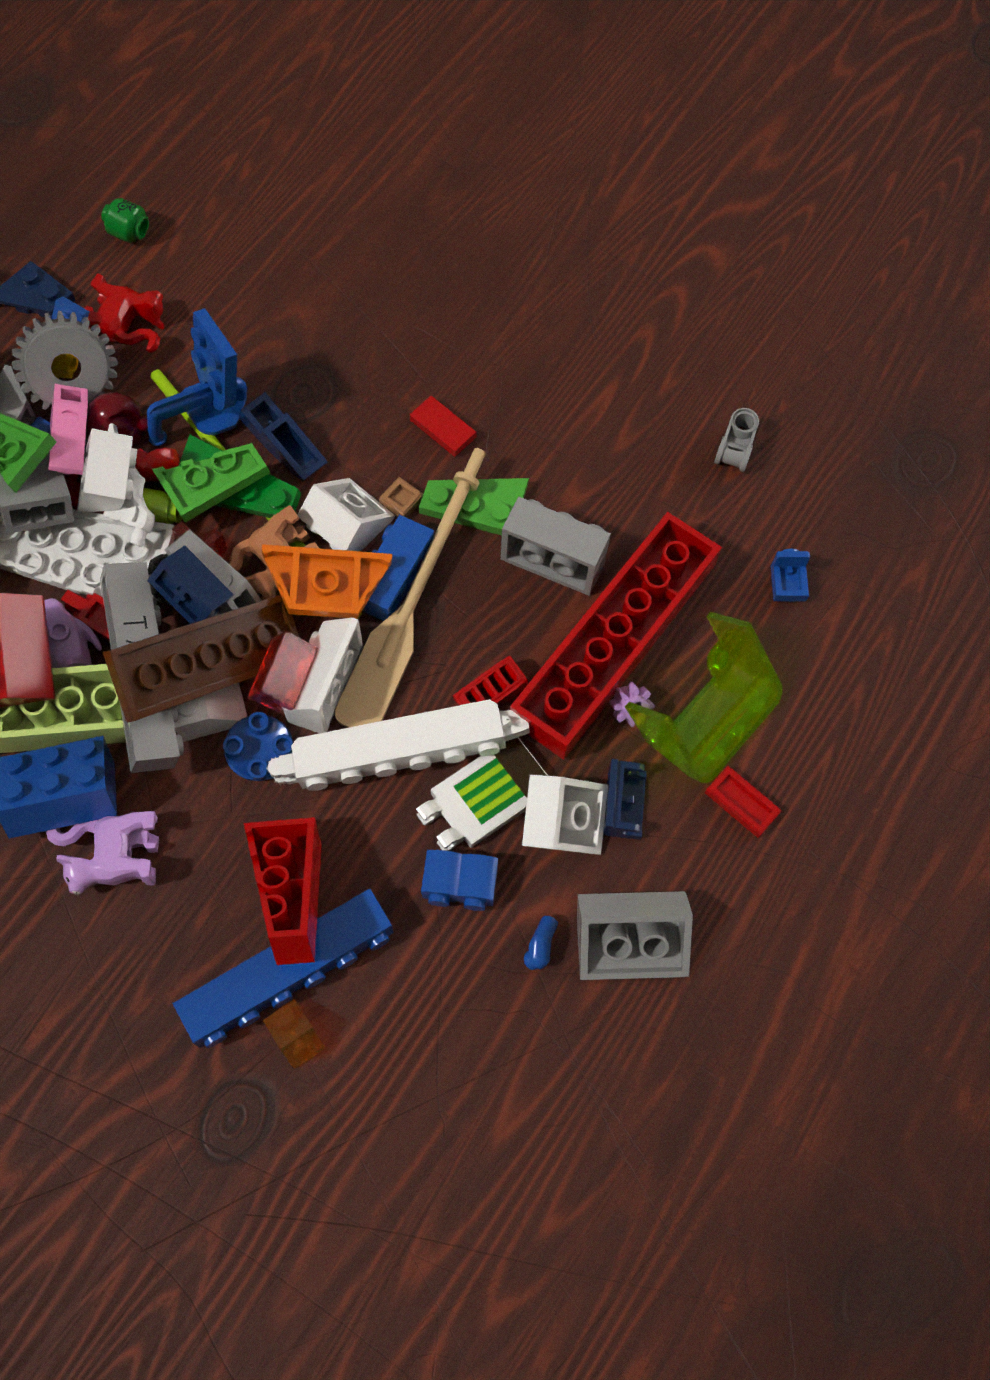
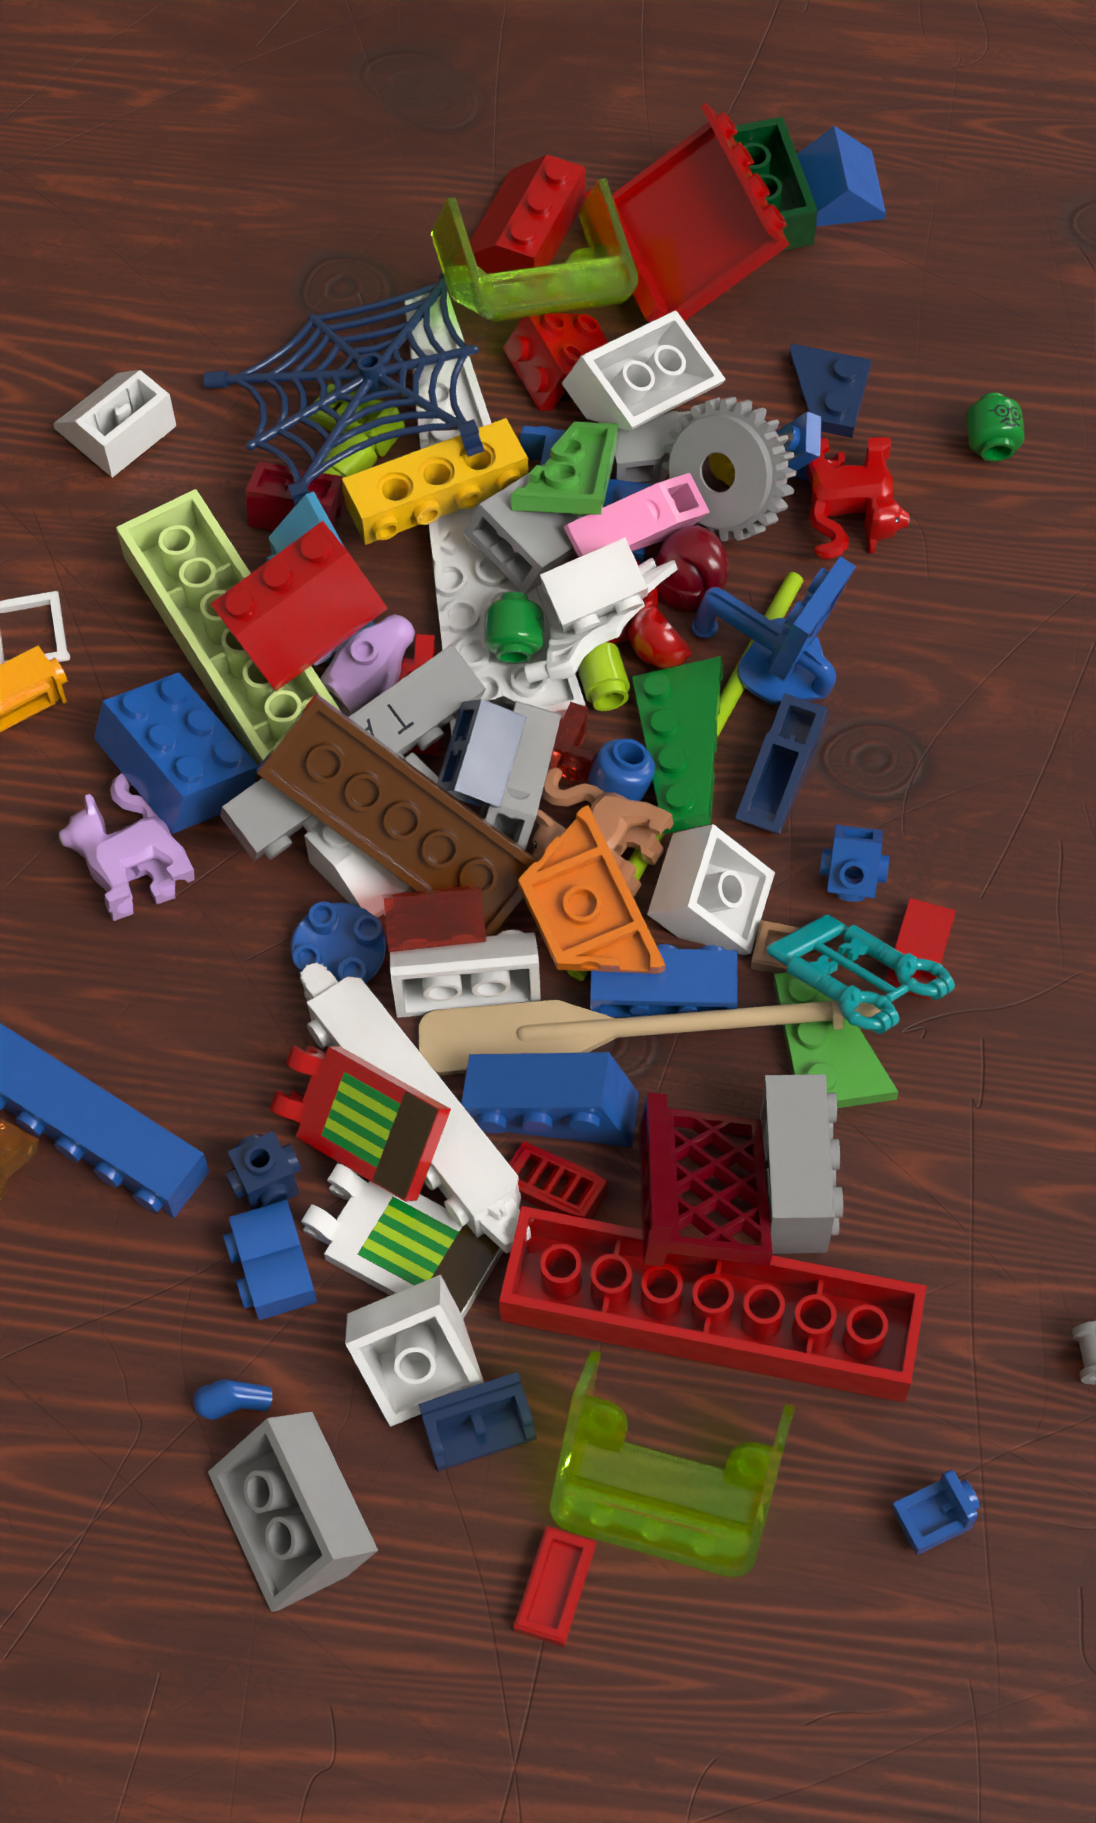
camera: 70 degrees right, 5 degrees down
bright green wing [152,443,270,522] -> none
red wedge [243,817,322,965] -> none
lavender gear [609,681,655,727] -> none
none -> dark blue brick [225,1131,301,1210]
none -> tile [269,1046,451,1202]
none -> blue wedge [461,1052,639,1148]
none -> green head [484,592,544,664]
none -> blue head [588,739,655,801]
none -> dark red fence [639,1092,773,1267]
none -> teal piece [766,914,955,1034]
none -> blue brick [819,824,889,902]

